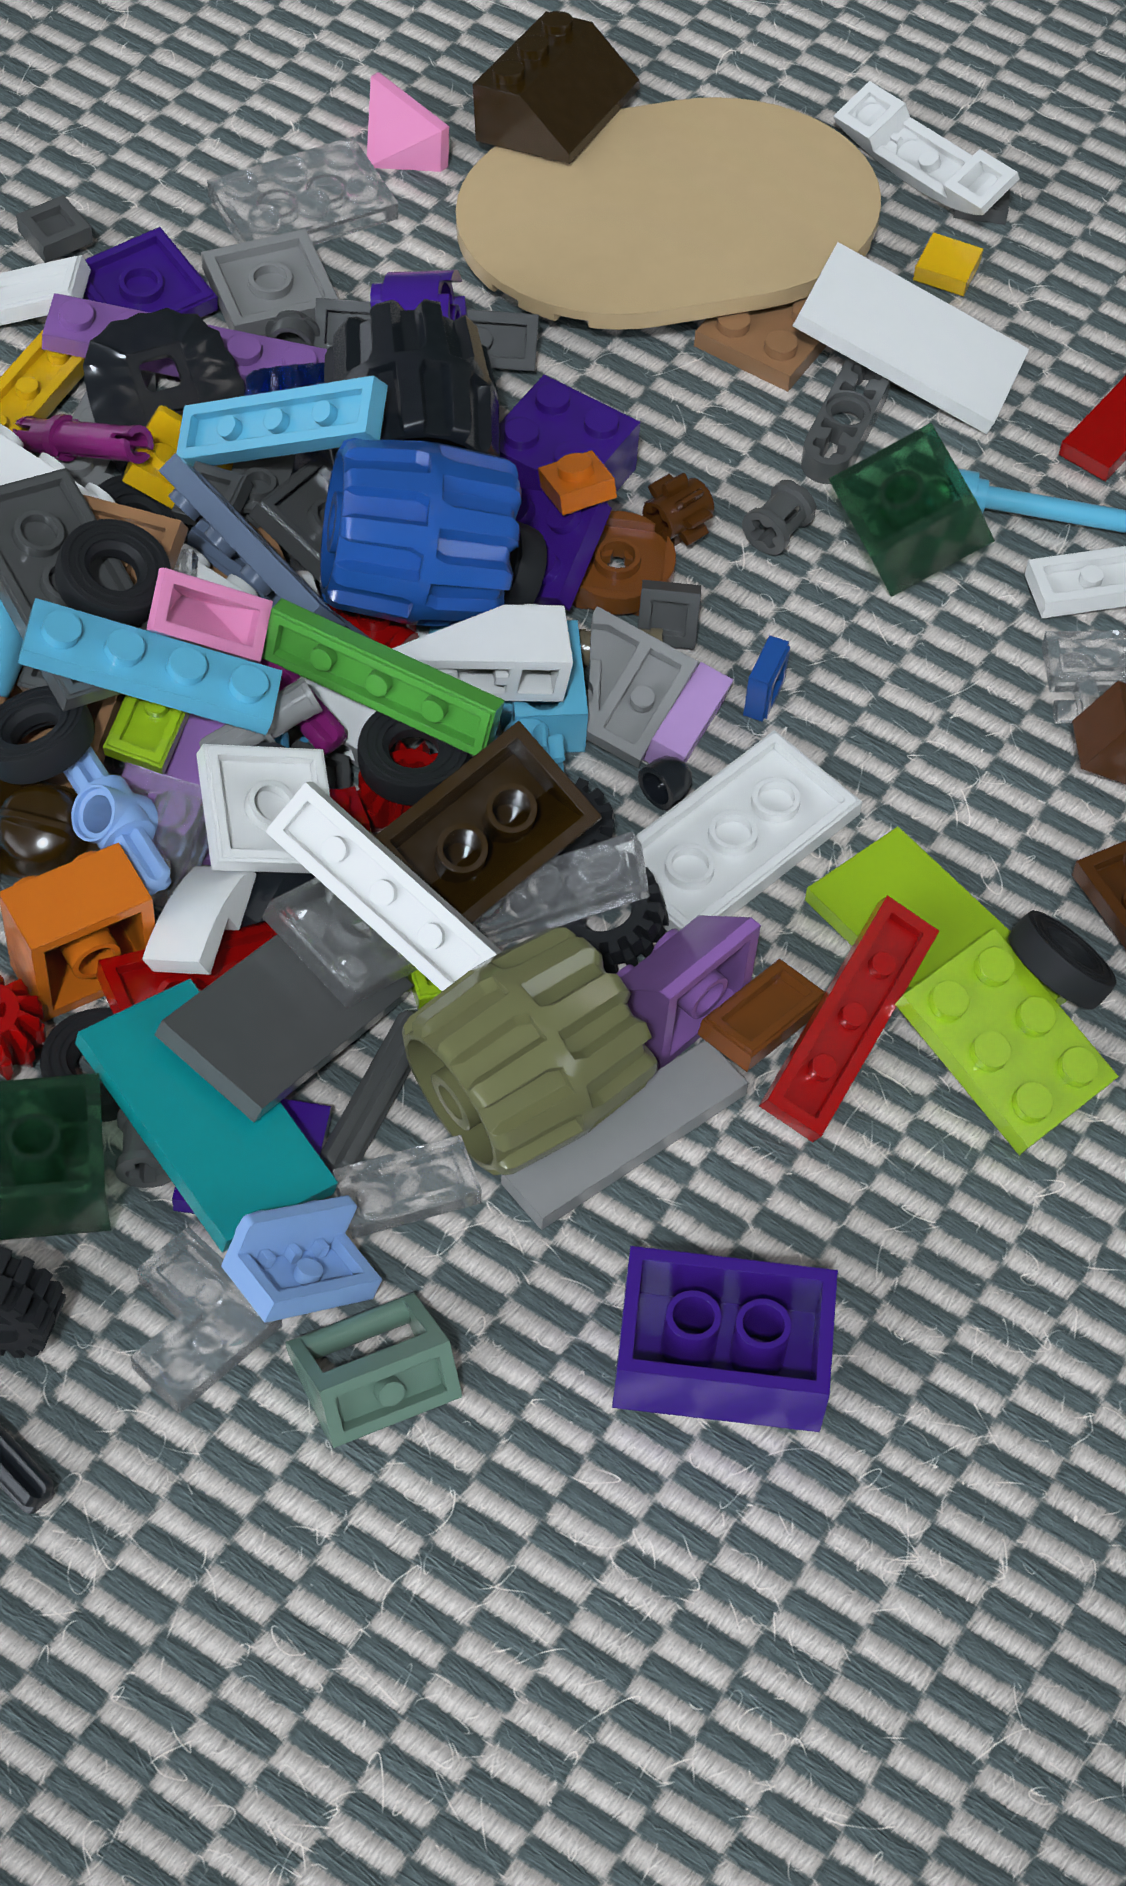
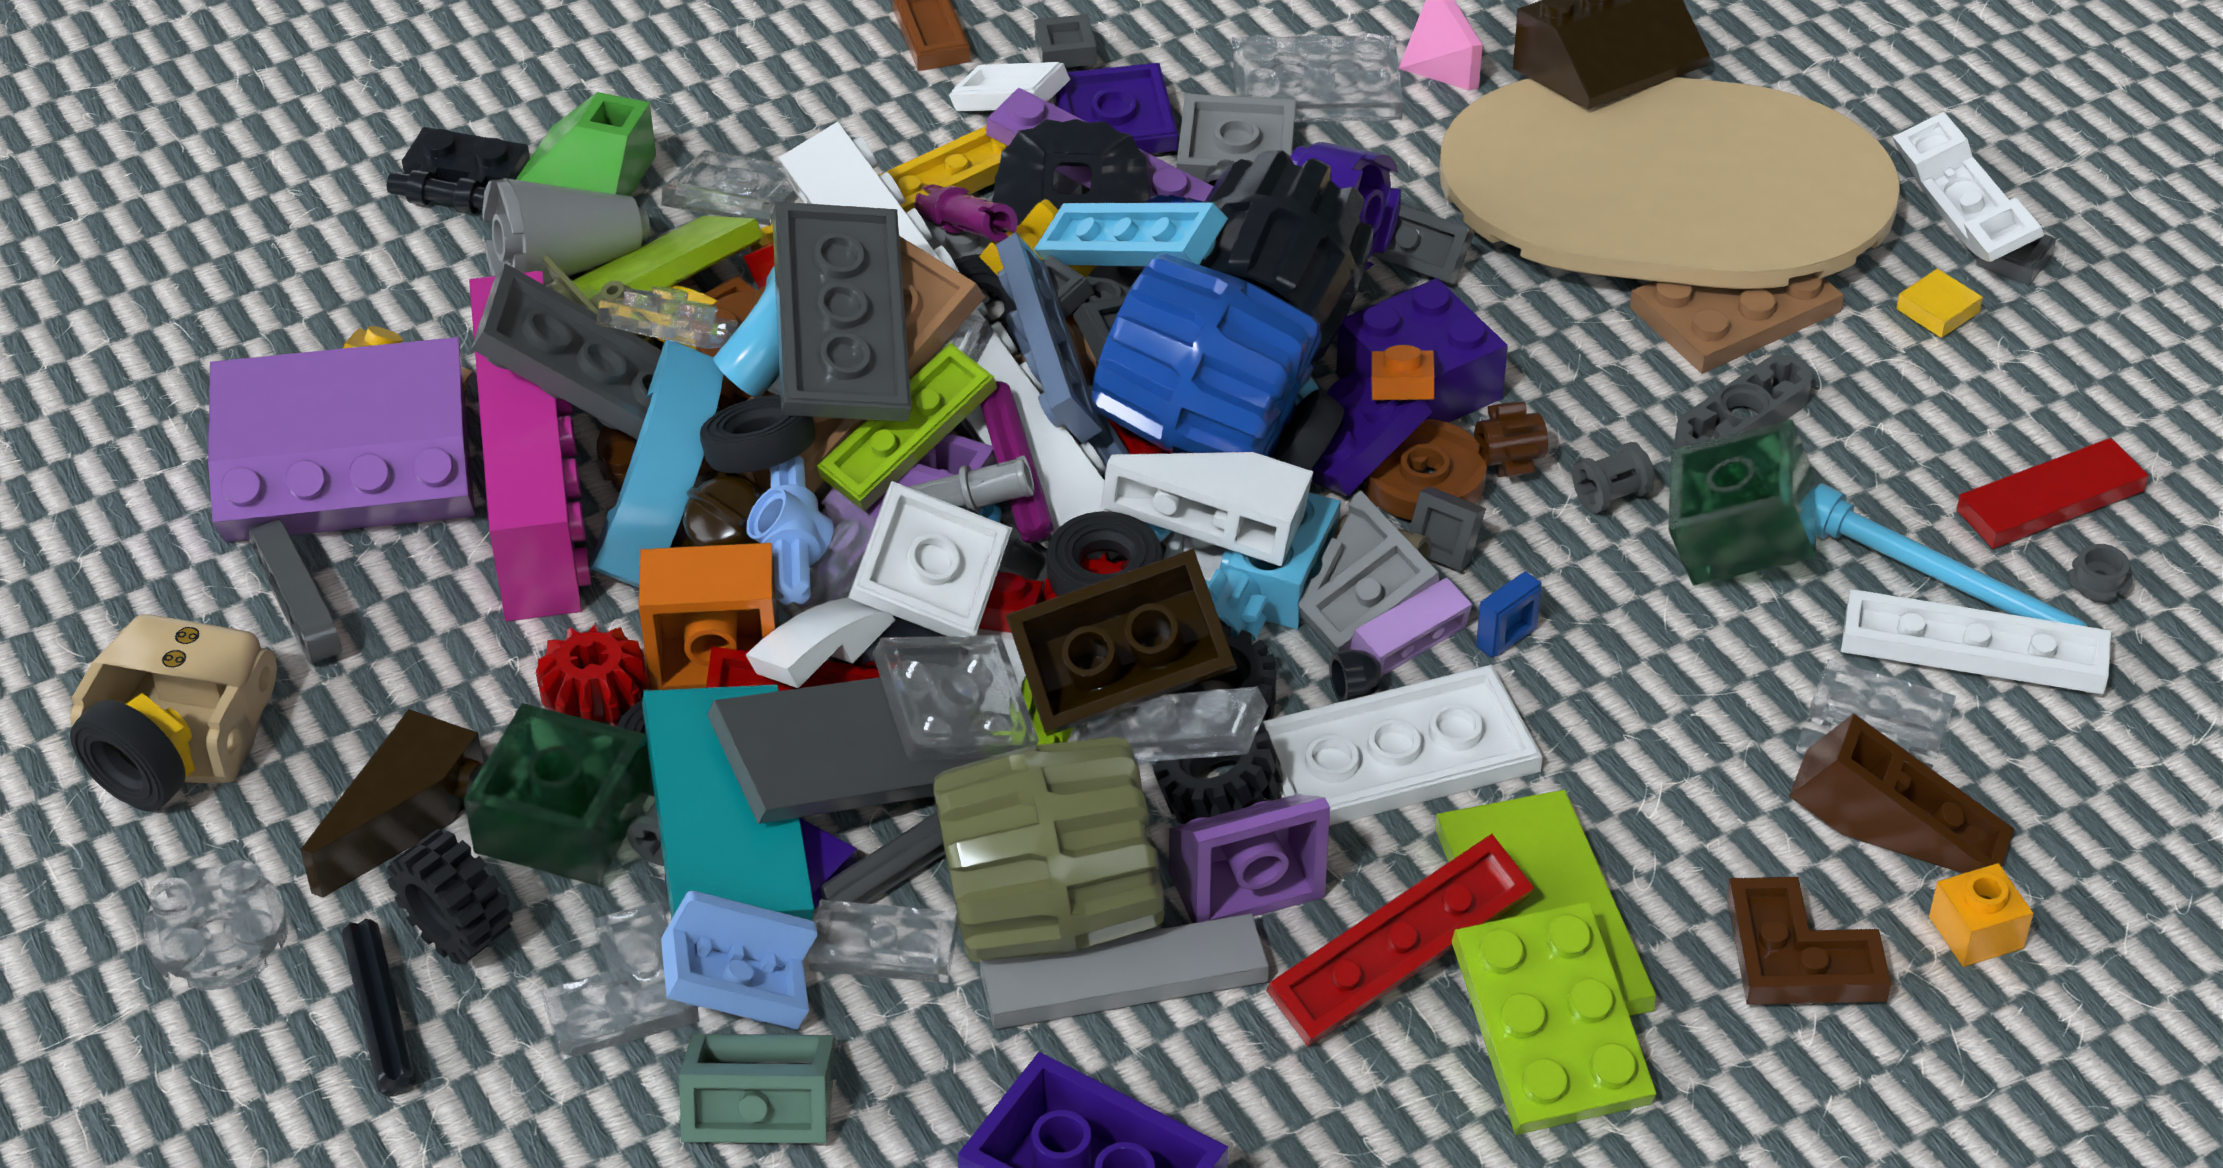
camera: 30 degrees right, 10 degrees down
medium azure plate [18,598,282,735] -> none
black tyre [55,519,171,627] -> none
bright pink slope [146,568,273,662] -> none
bright green tile [262,598,505,756] -> none
white plate [265,782,502,991] -> none
dark orange tile [697,959,825,1072] -> none
white tile [793,242,1029,434] -> none
black tyre [1008,910,1117,1009] -> none

